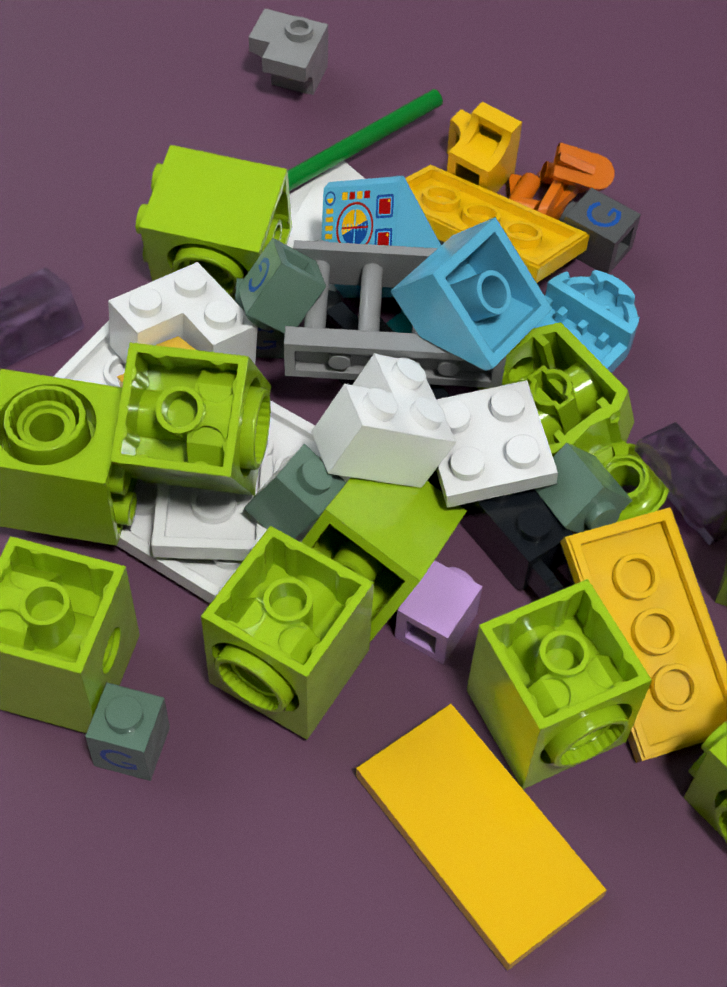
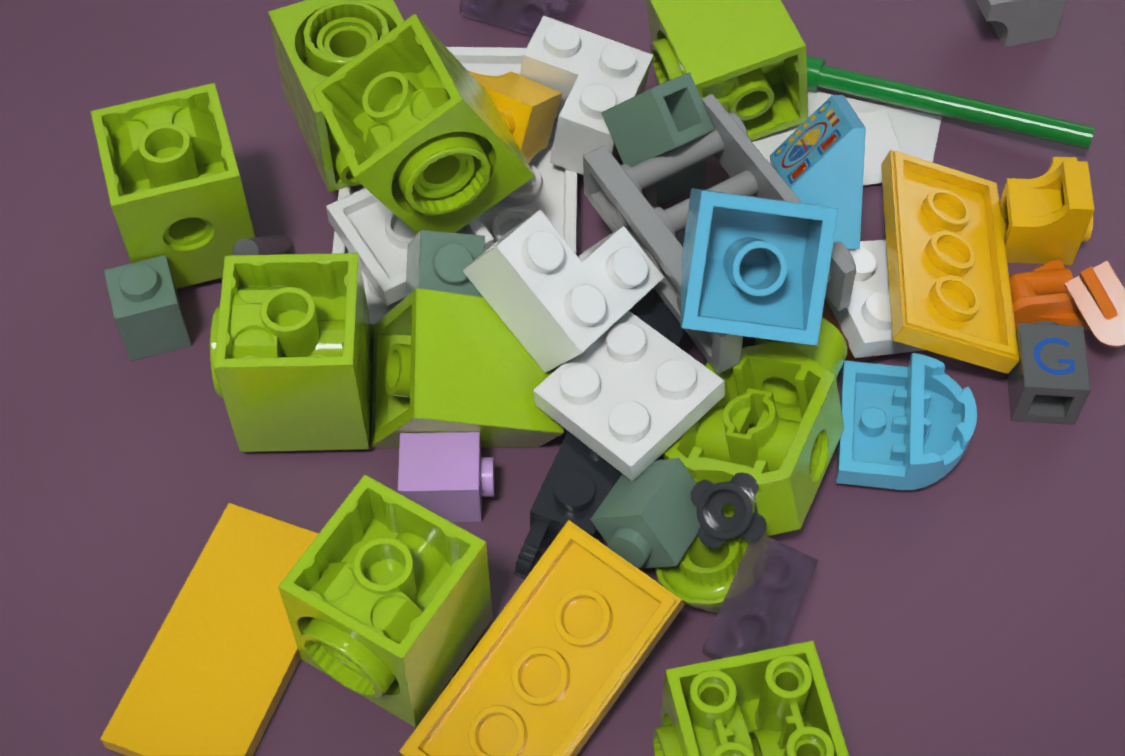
camera: 60 degrees right, 0 degrees up
none -> dark grey bar [233,234,292,255]
none -> black plate [691,472,767,548]

